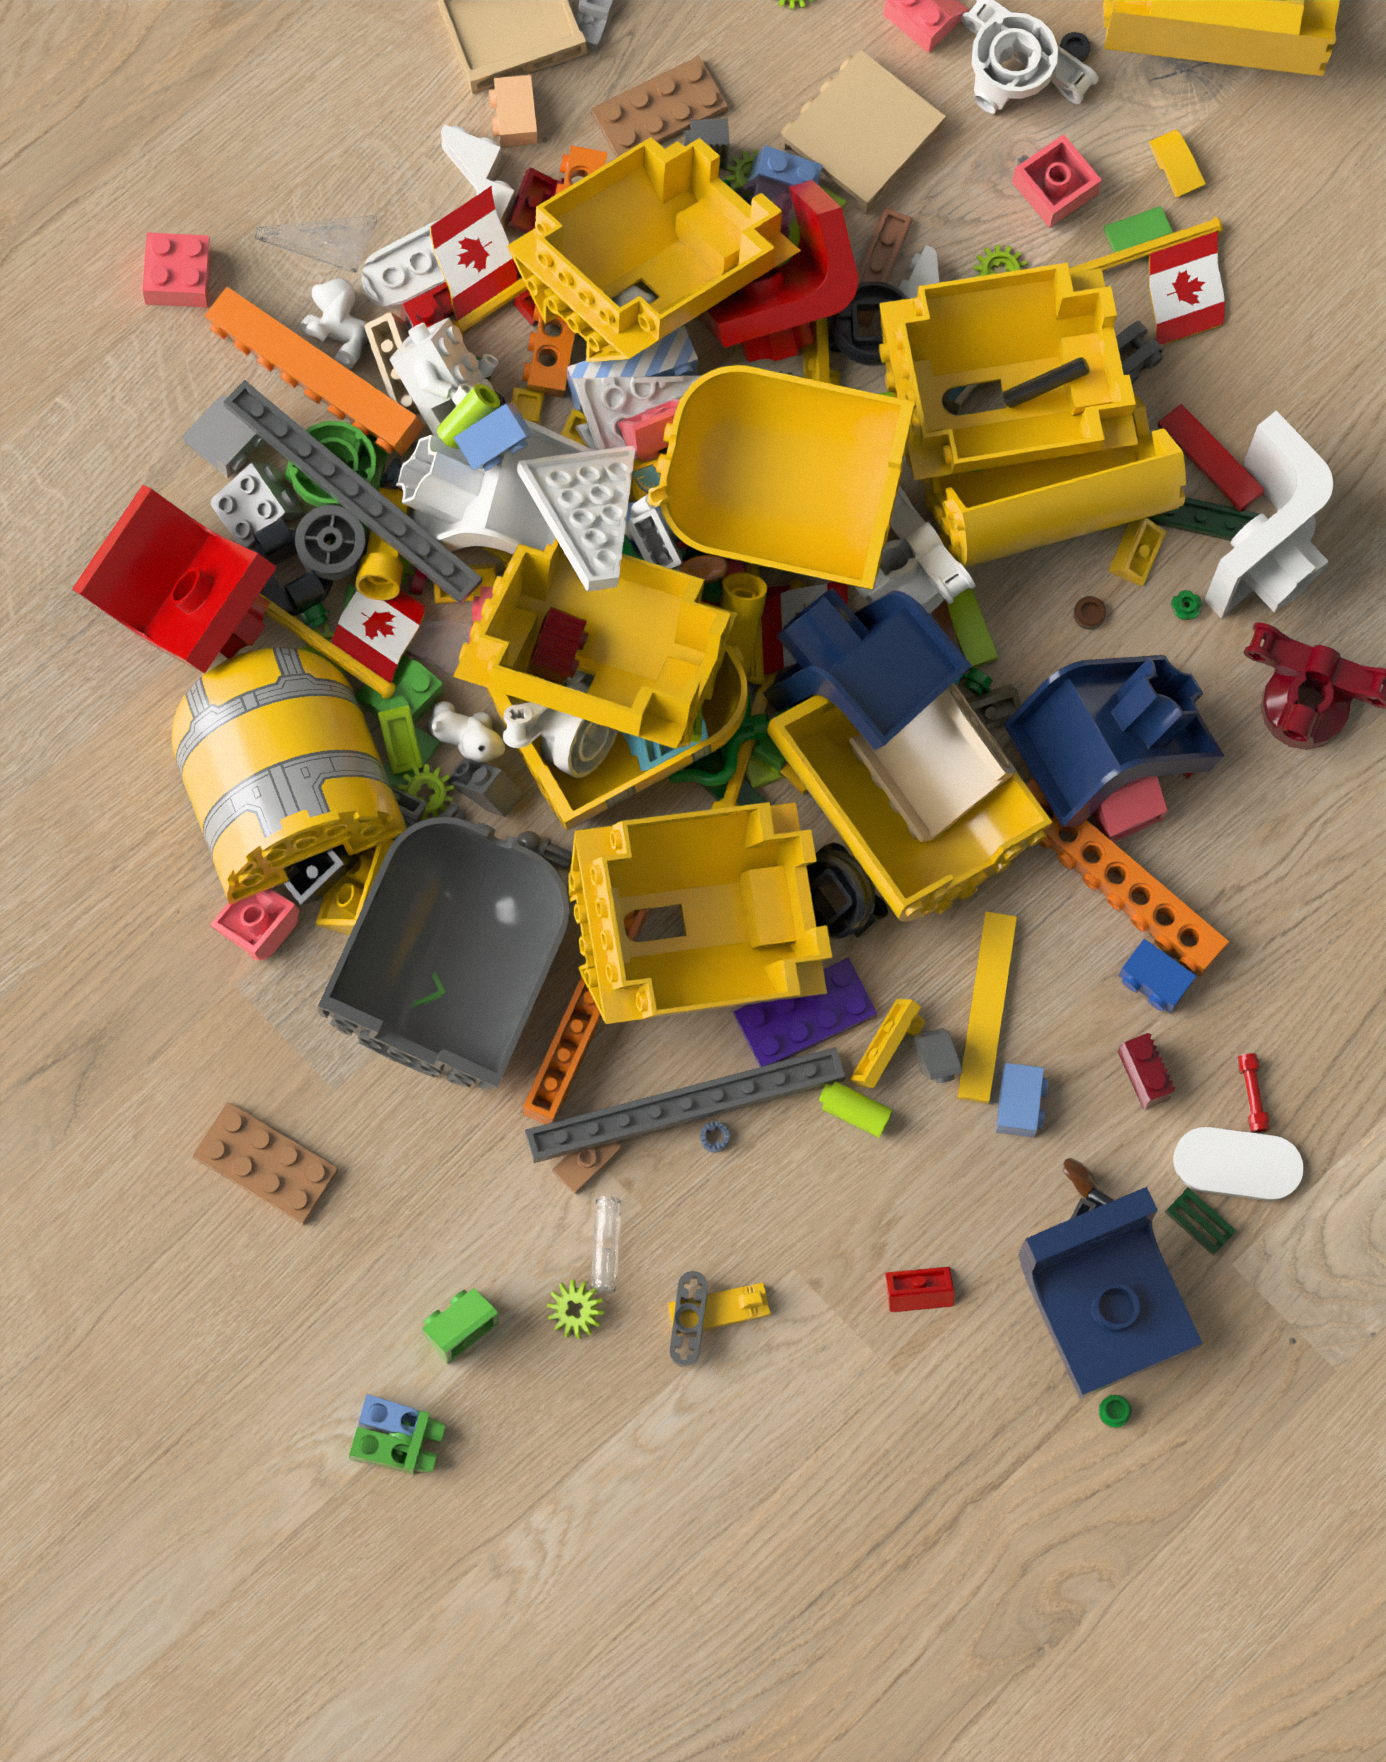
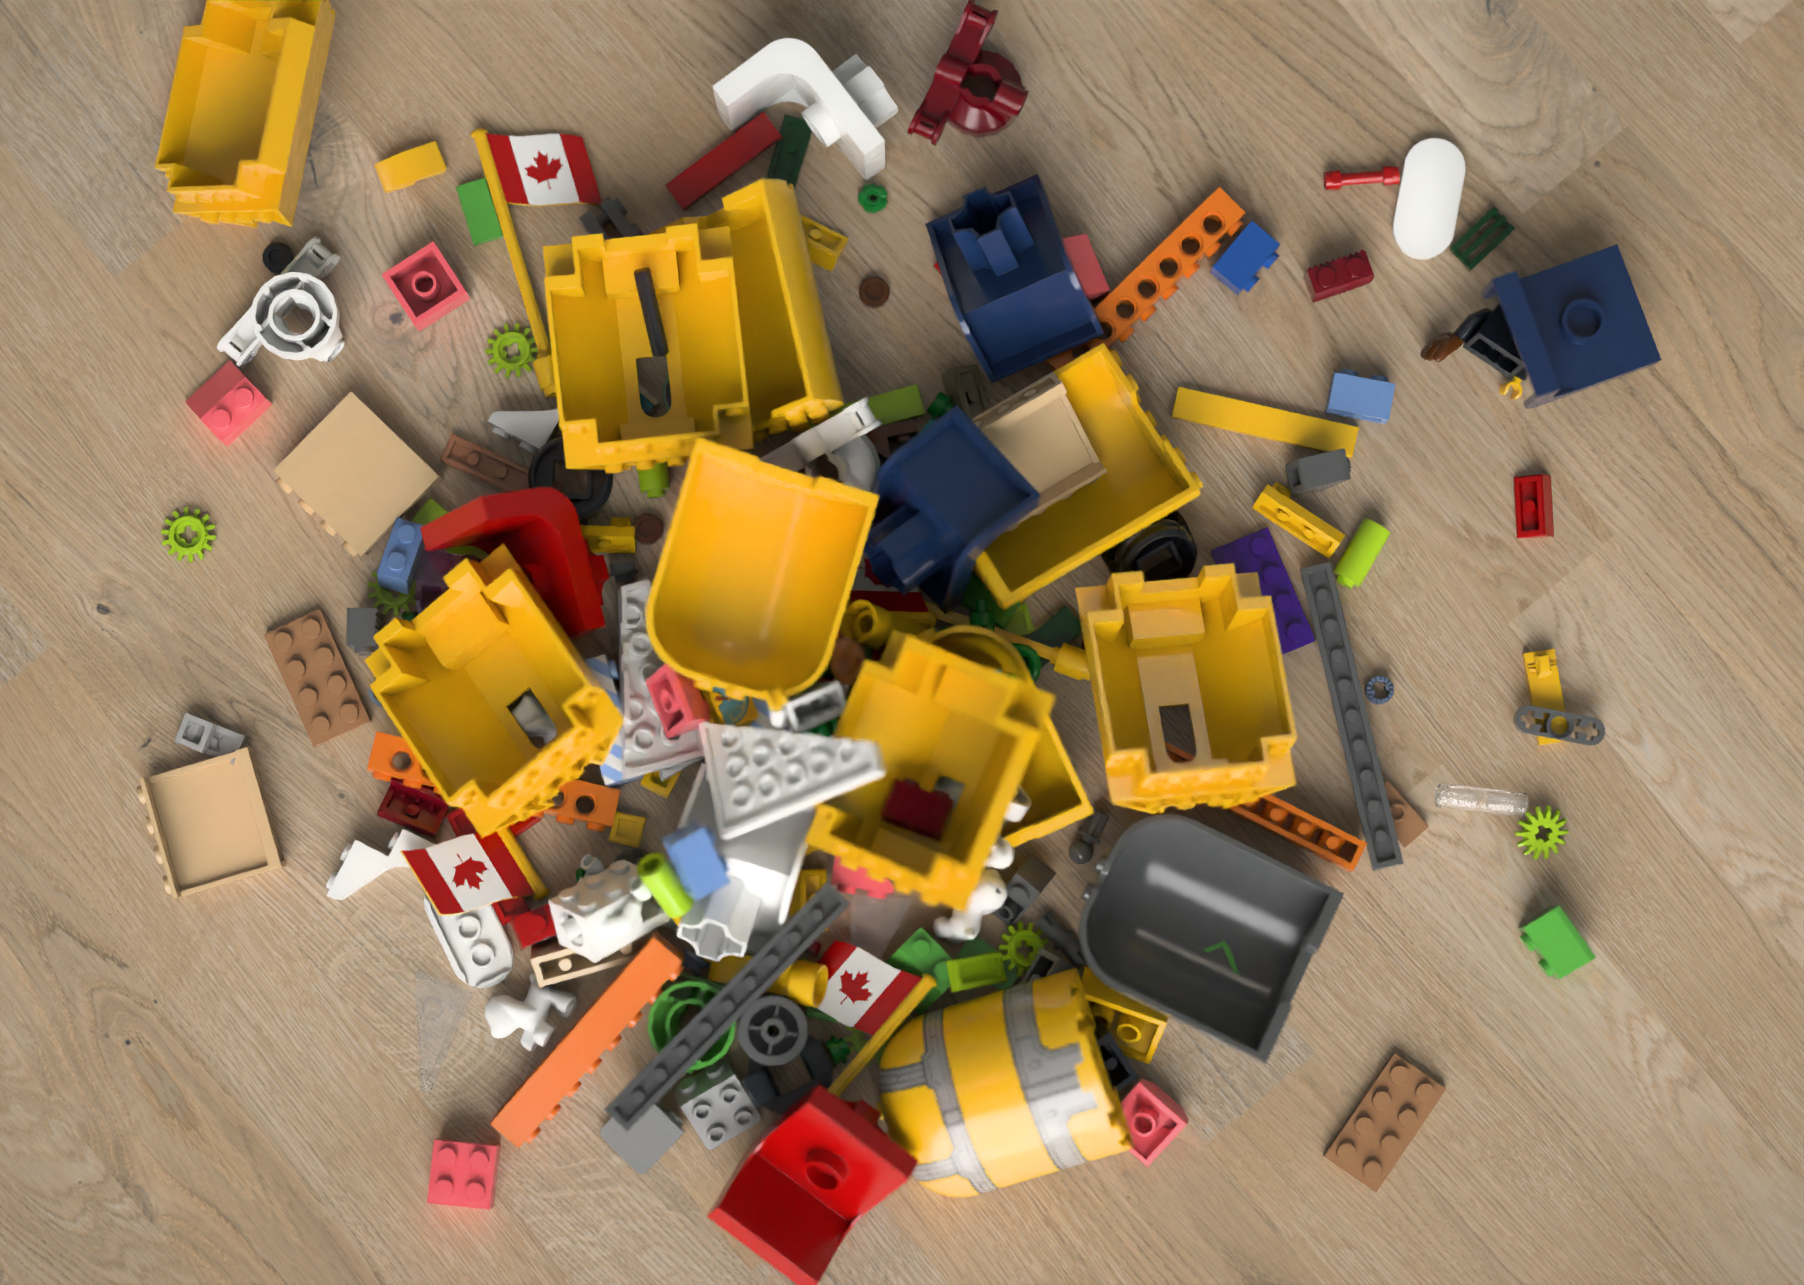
camera: 80 degrees left, 10 degrees up
bright green hips [349,1394,446,1475] -> none
light nougat brick [489,75,537,147] -> none
green plate [1098,1395,1132,1428] -> none

